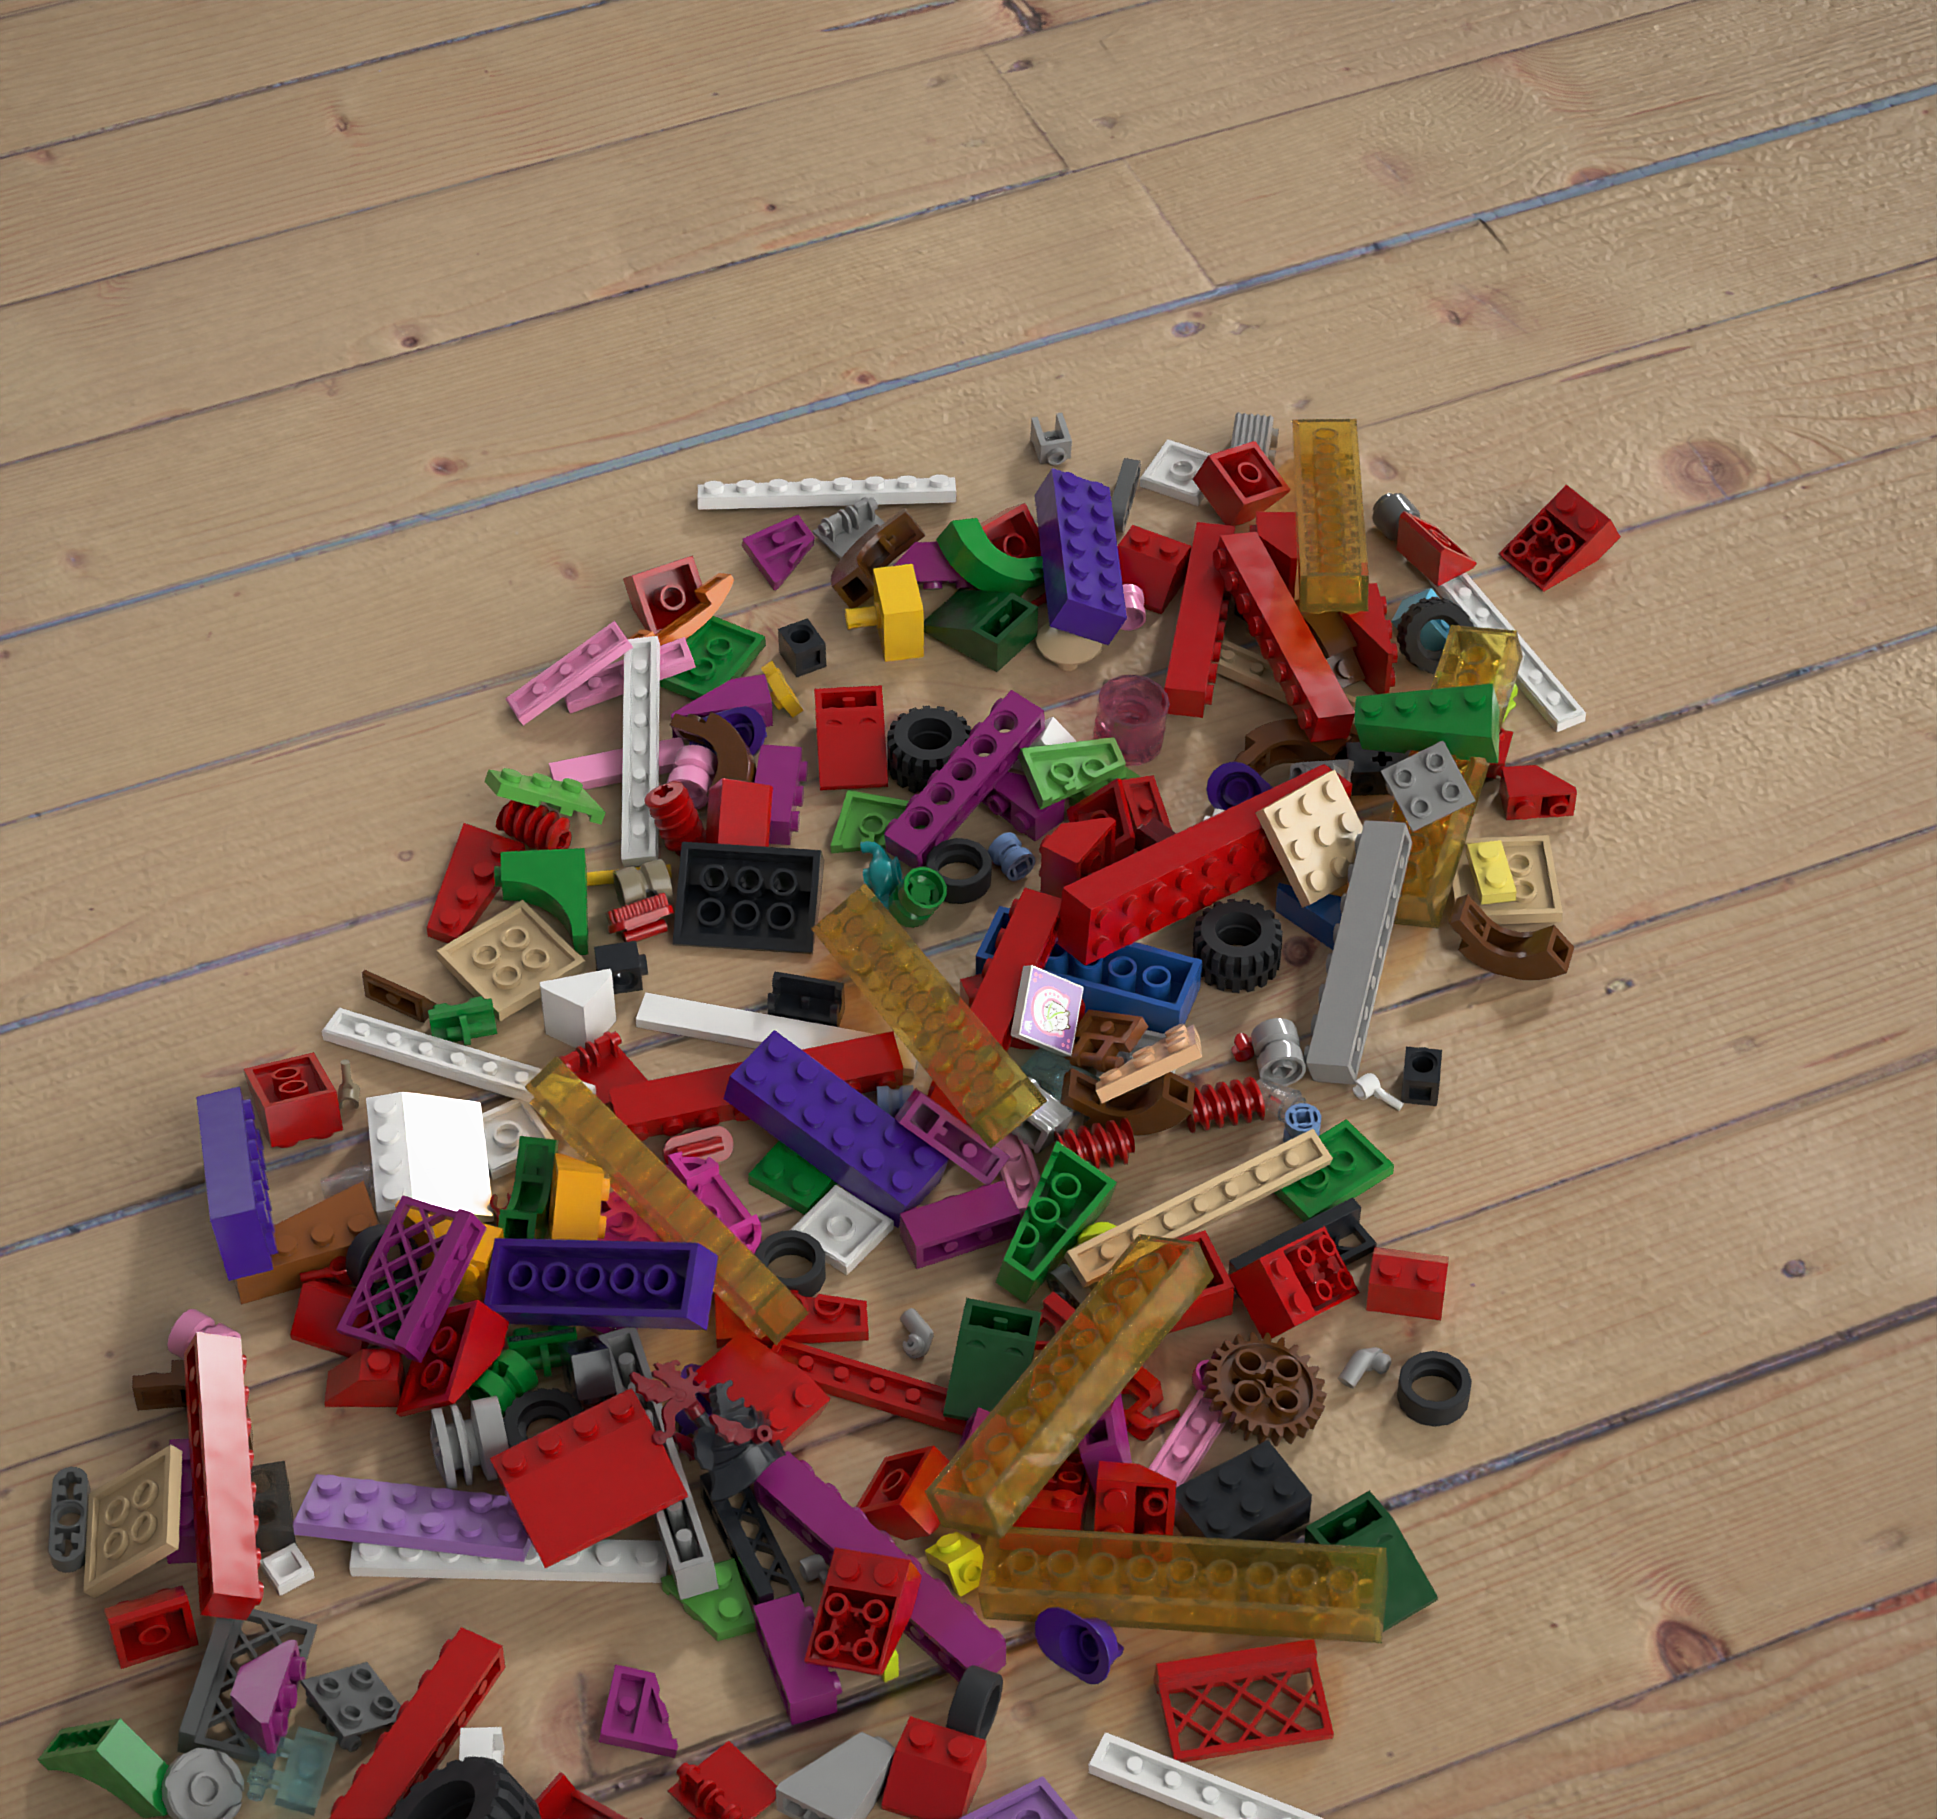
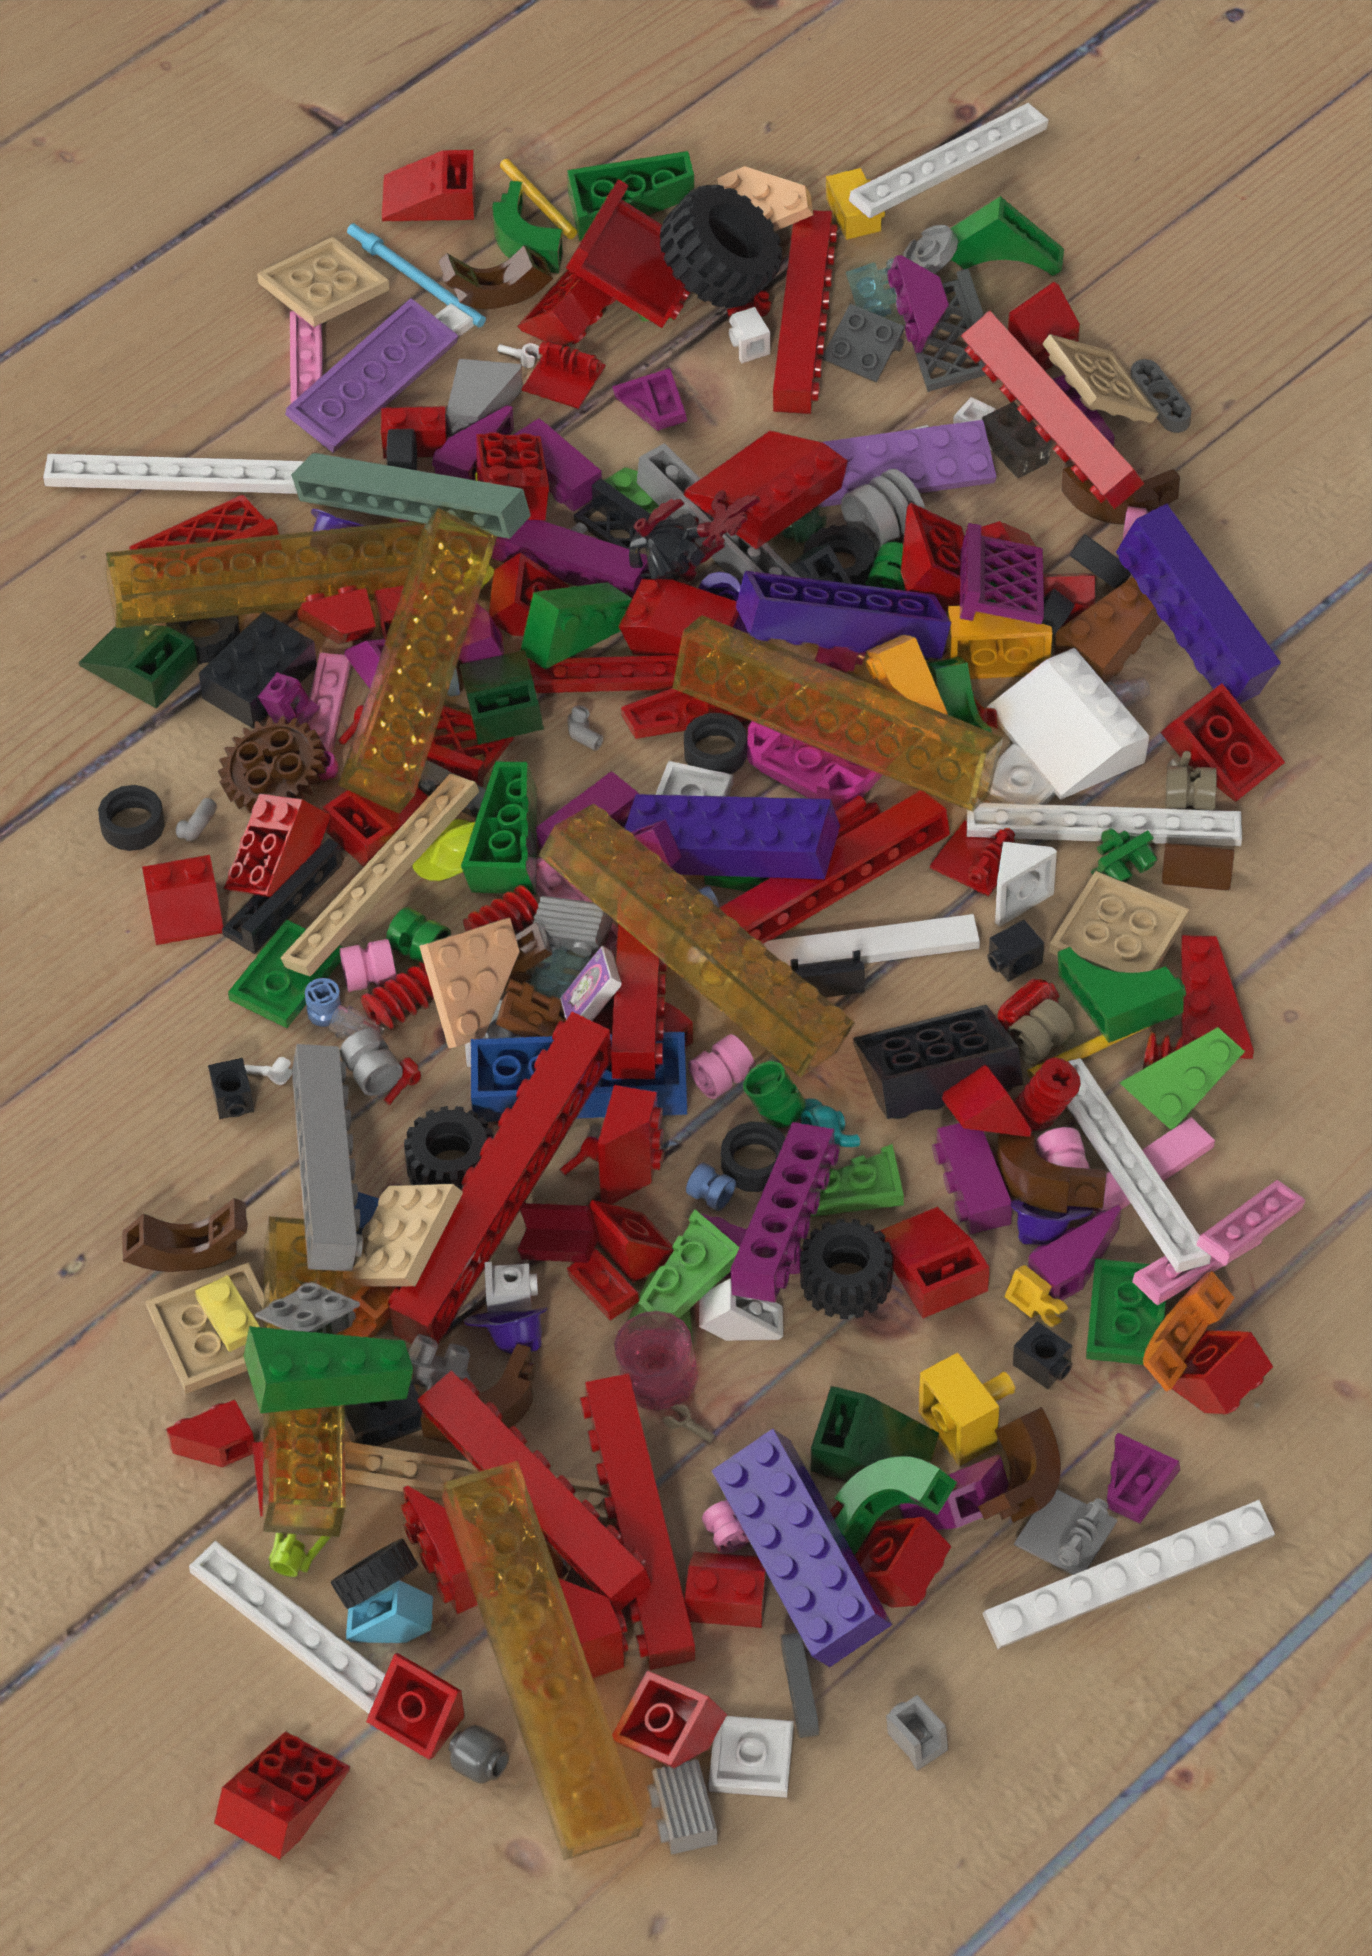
camera: 160 degrees right, 5 degrees up
none -> magenta window [258,672,320,725]
none -> sand green brick [291,453,531,539]
none -> bright pink wheel [339,939,396,992]
none -> green wheel [386,907,451,965]
none -> magenta slope [432,405,514,481]
none -> green wedge [520,582,632,669]
none -> bright pink wheel [688,1034,756,1099]
none -> black tyre [1069,534,1131,589]
none -> dark tan wheel [1166,766,1216,810]

